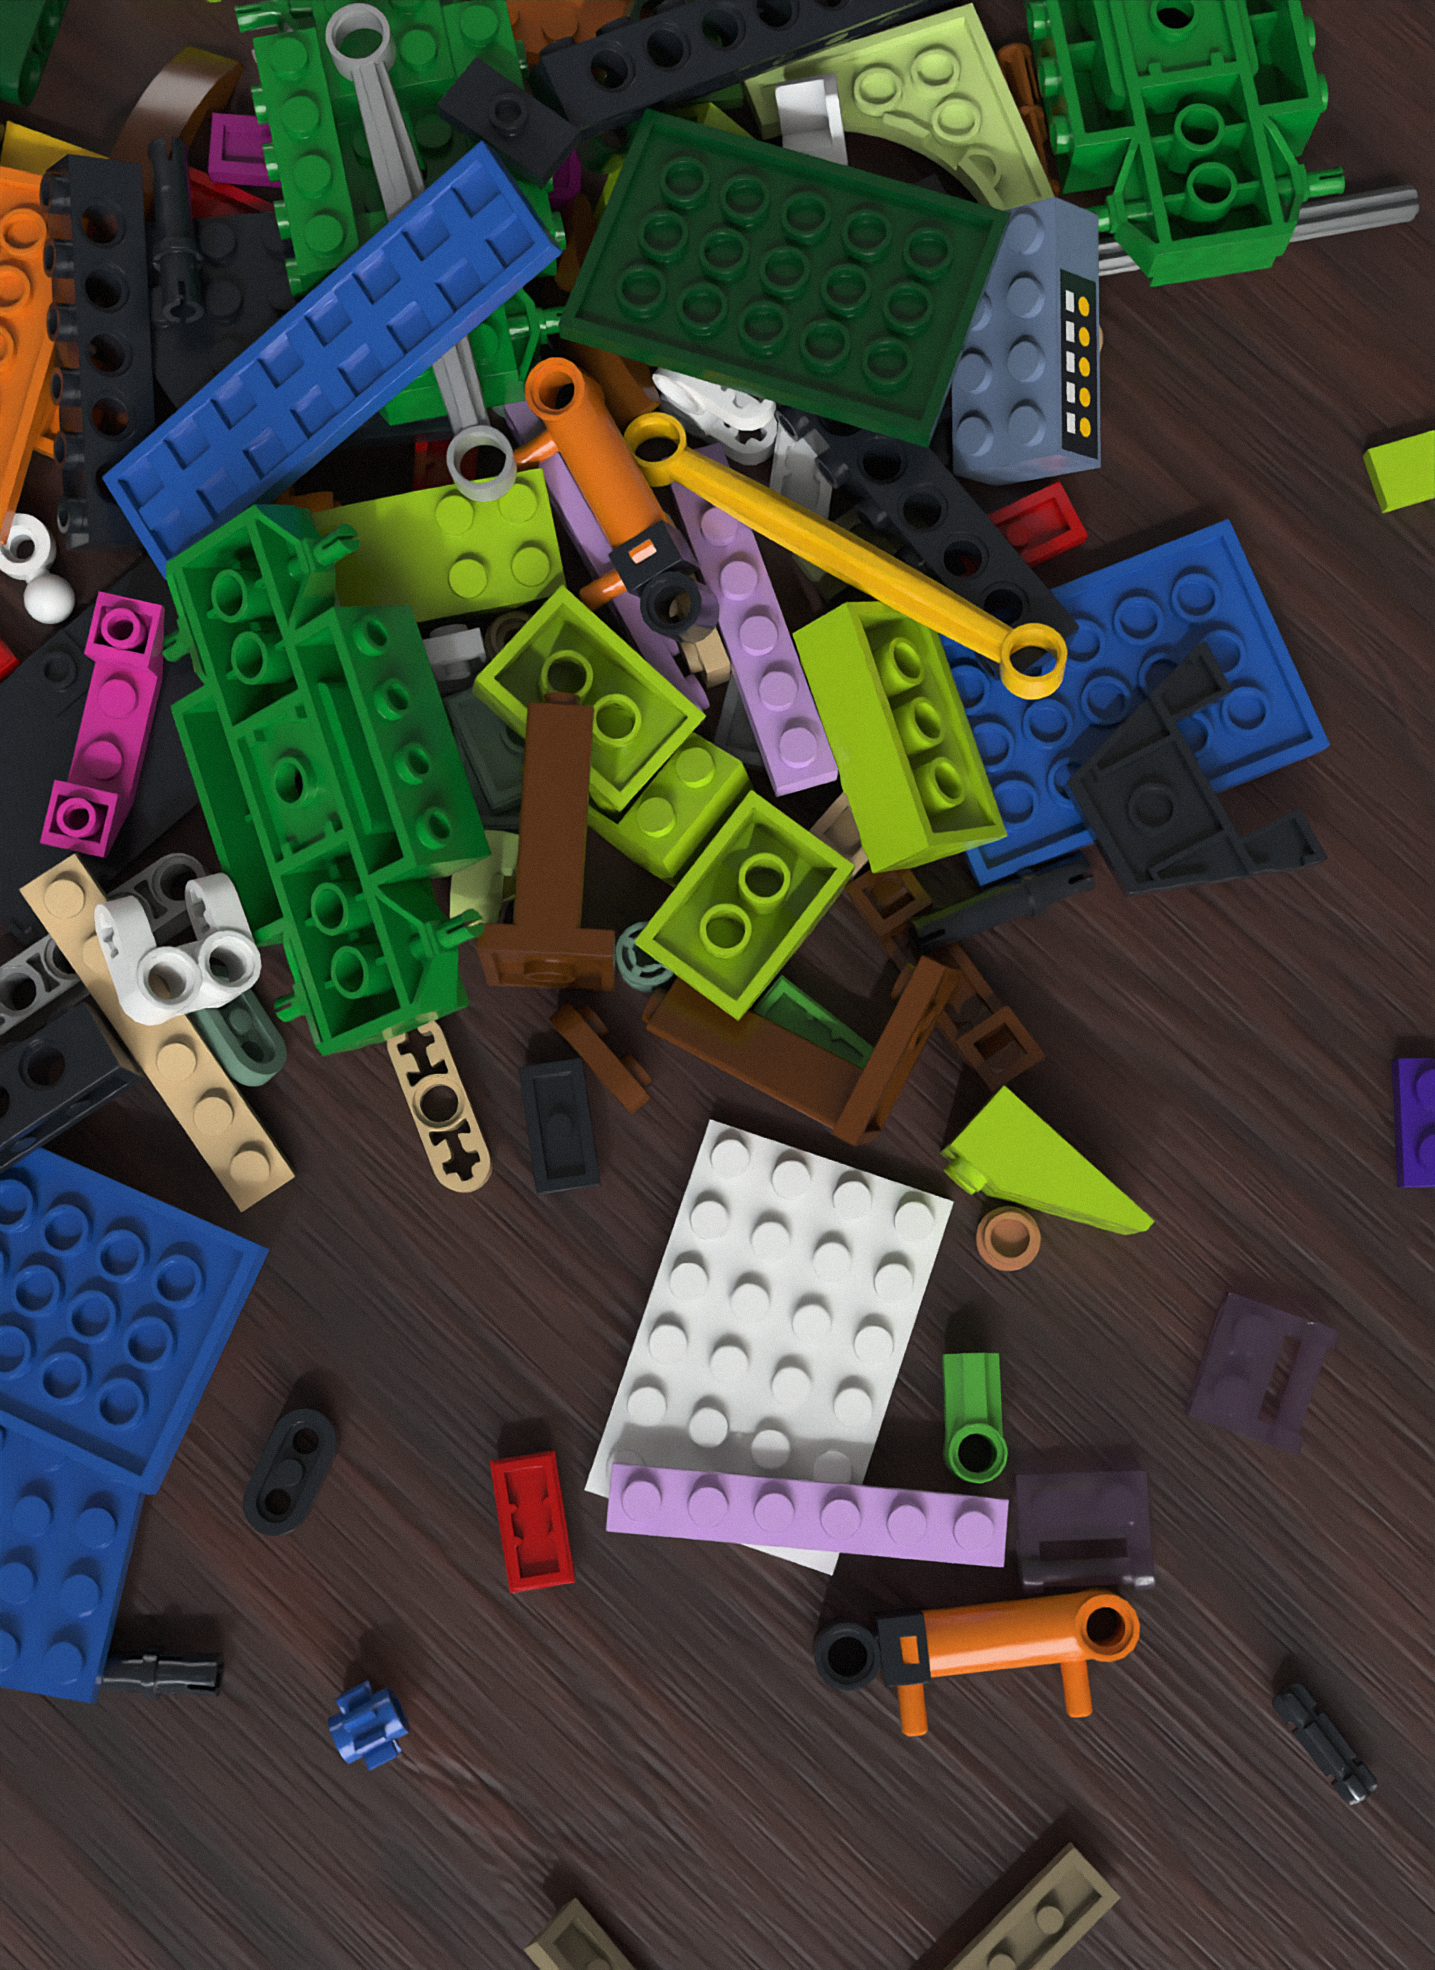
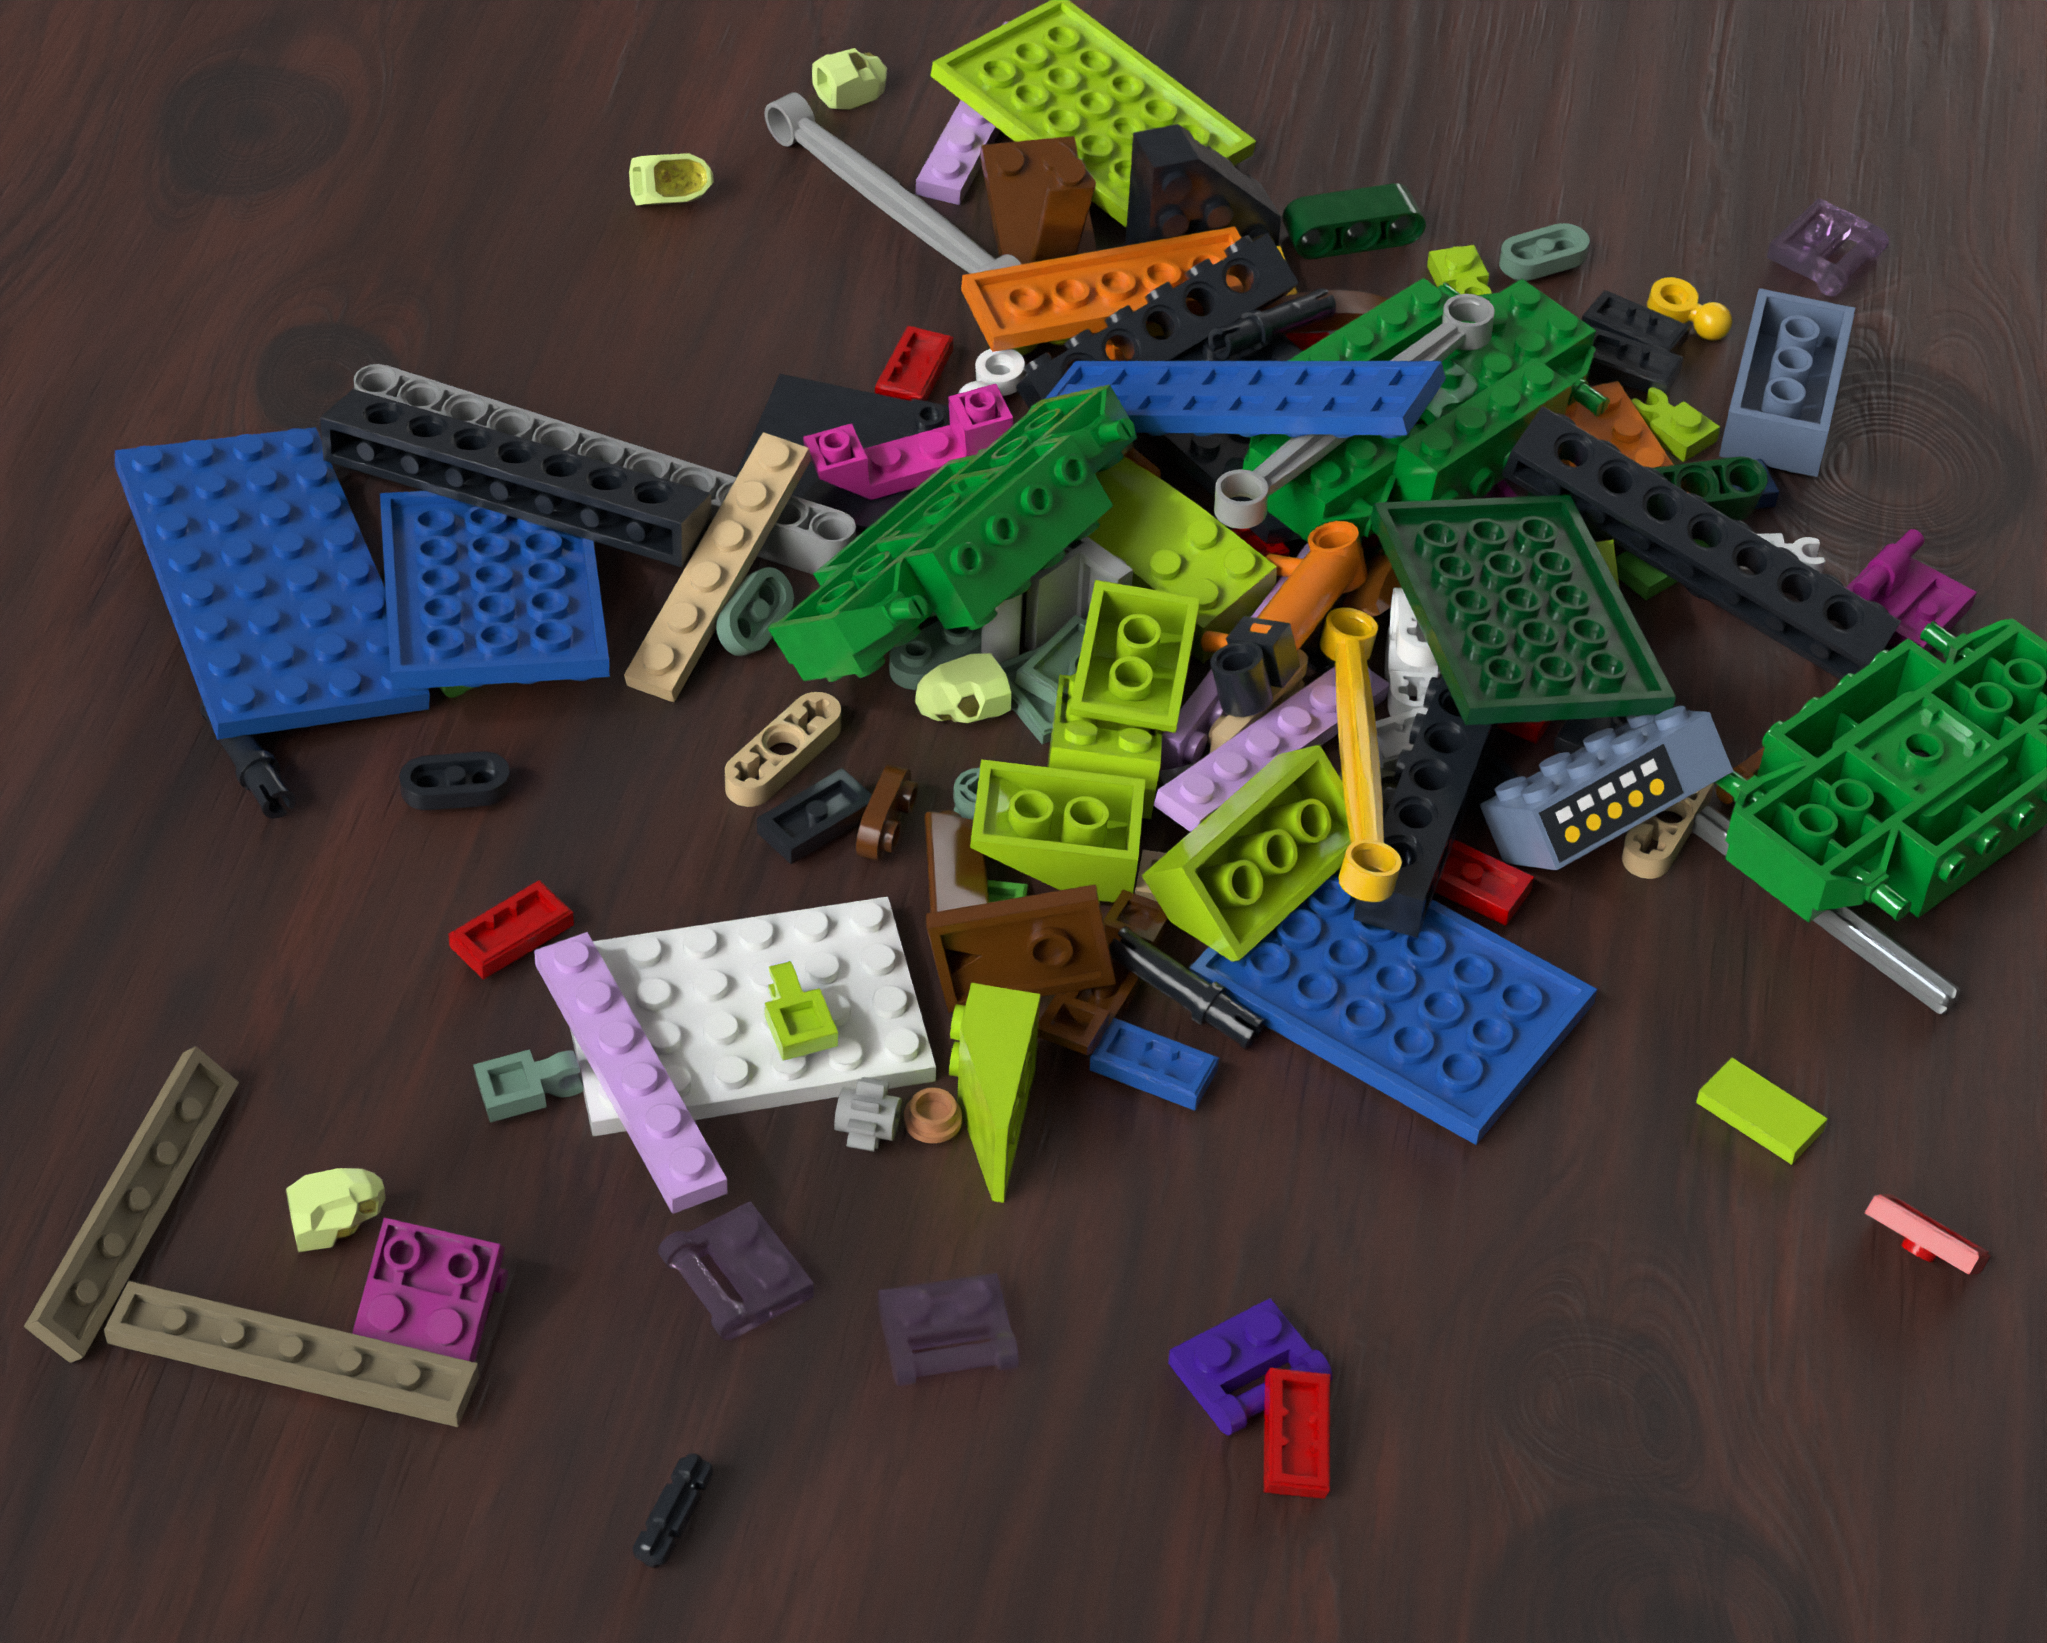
camera: 55 degrees right, 35 degrees down
white piece [94,872,262,1025] -> none
blue gear [328,1680,410,1770] -> none
black plate [437,57,581,190] -> none
reddish brown piece [477,692,616,993] -> none
yellowish green plate [743,3,1055,211] -> none
white panel [775,72,848,166] -> none
orange piece [812,1587,1140,1736] -> none
bright green piece [942,1353,1008,1483] -> none
black wing [1063,642,1328,898] -> none
none -> yellowish green rock [286,1168,385,1252]
none -> magenta plate [352,1218,508,1363]
none -> sand green plate [473,1049,583,1123]
none -> lime plate [765,961,838,1061]
none -> light grey gear [834,1077,901,1152]
none -> blue plate [1089,1018,1219,1111]

